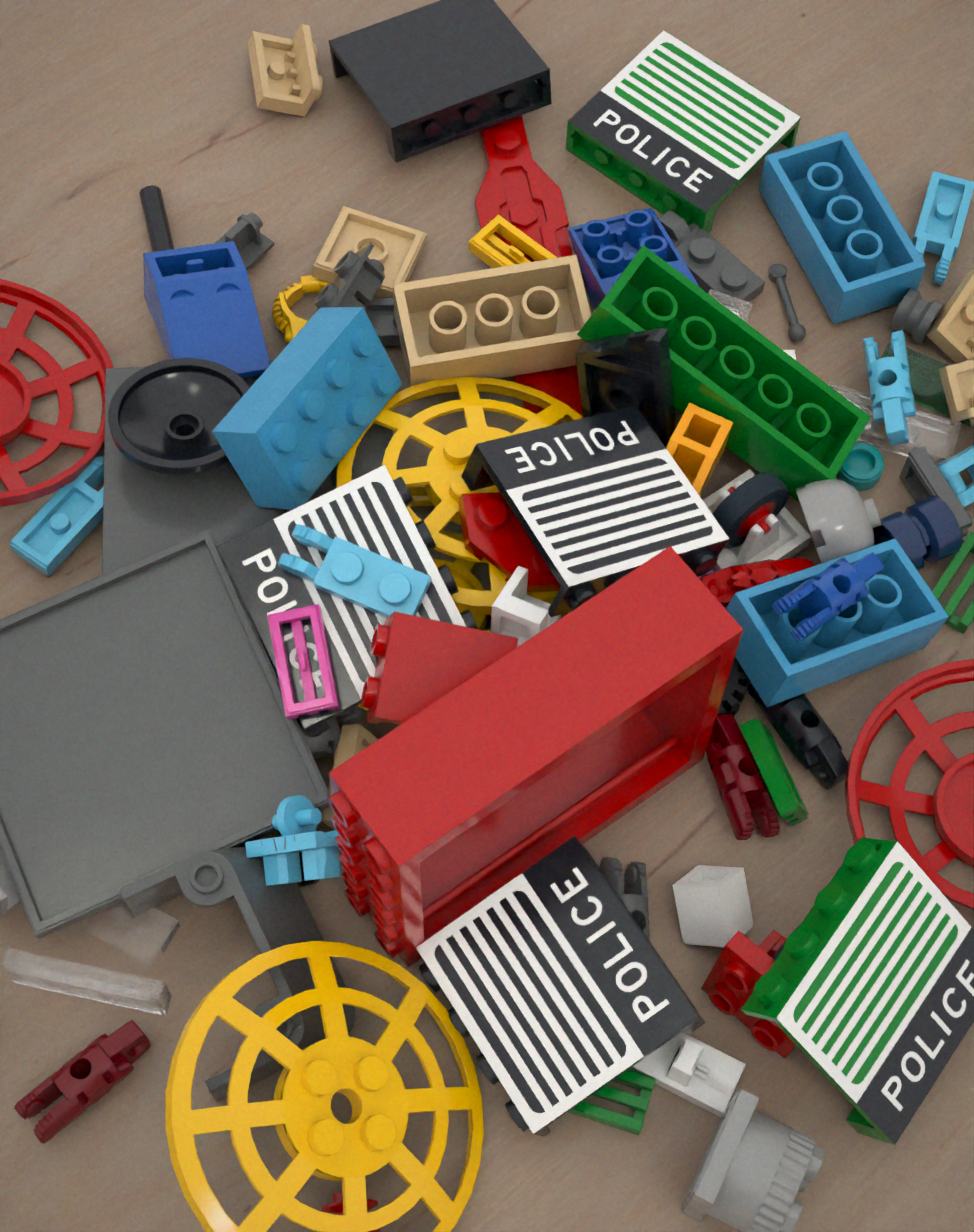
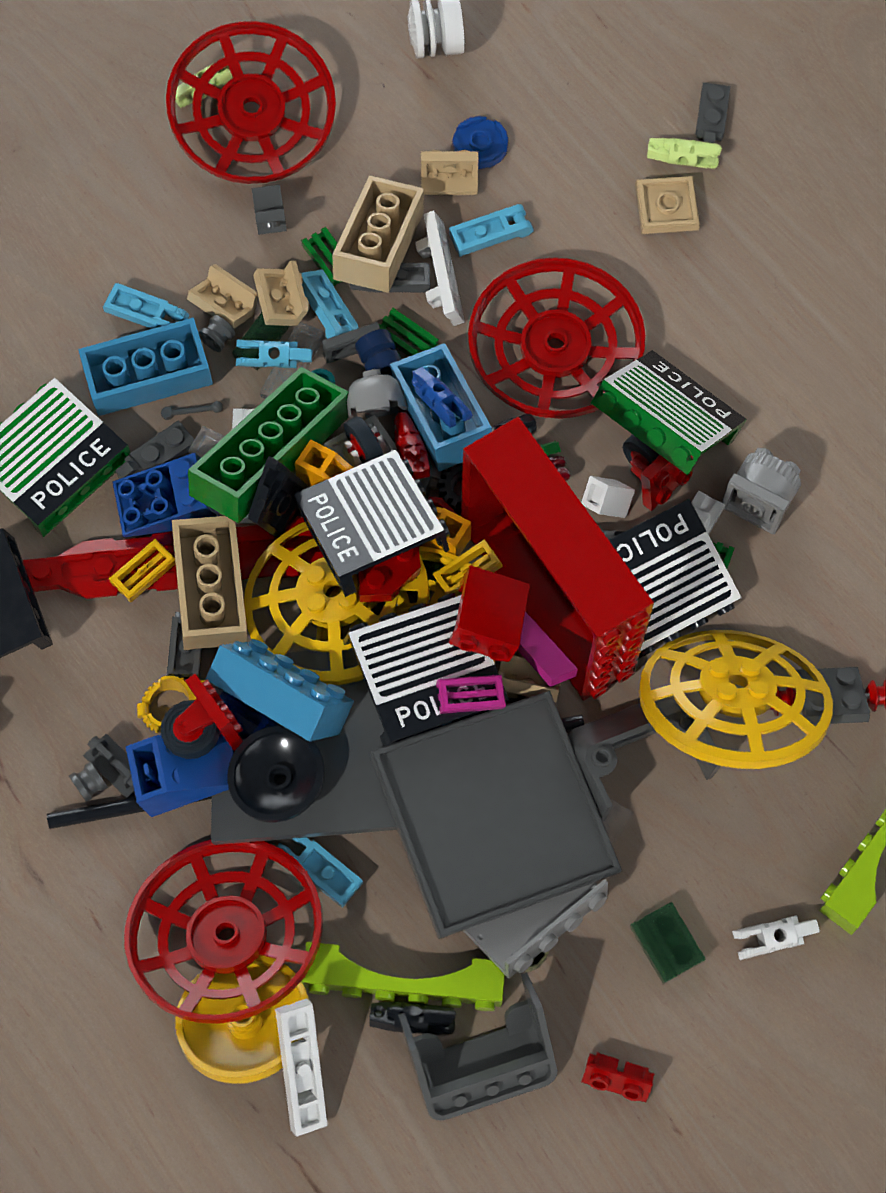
camera: 85 degrees left, 5 degrees up
clear tile [2,948,172,1015] -> none
dark red hinge [14,1020,151,1144] -> none
medium azure hips [245,795,341,886] -> none
medium azure hinge [278,524,432,618] -> none
tan plate [312,206,427,298] -> none
dark grey hinge [313,243,385,315] -> none
white panel [490,566,561,646] -> none
none -> dark grey wheel [69,762,108,802]
none -> plate [161,674,243,759]

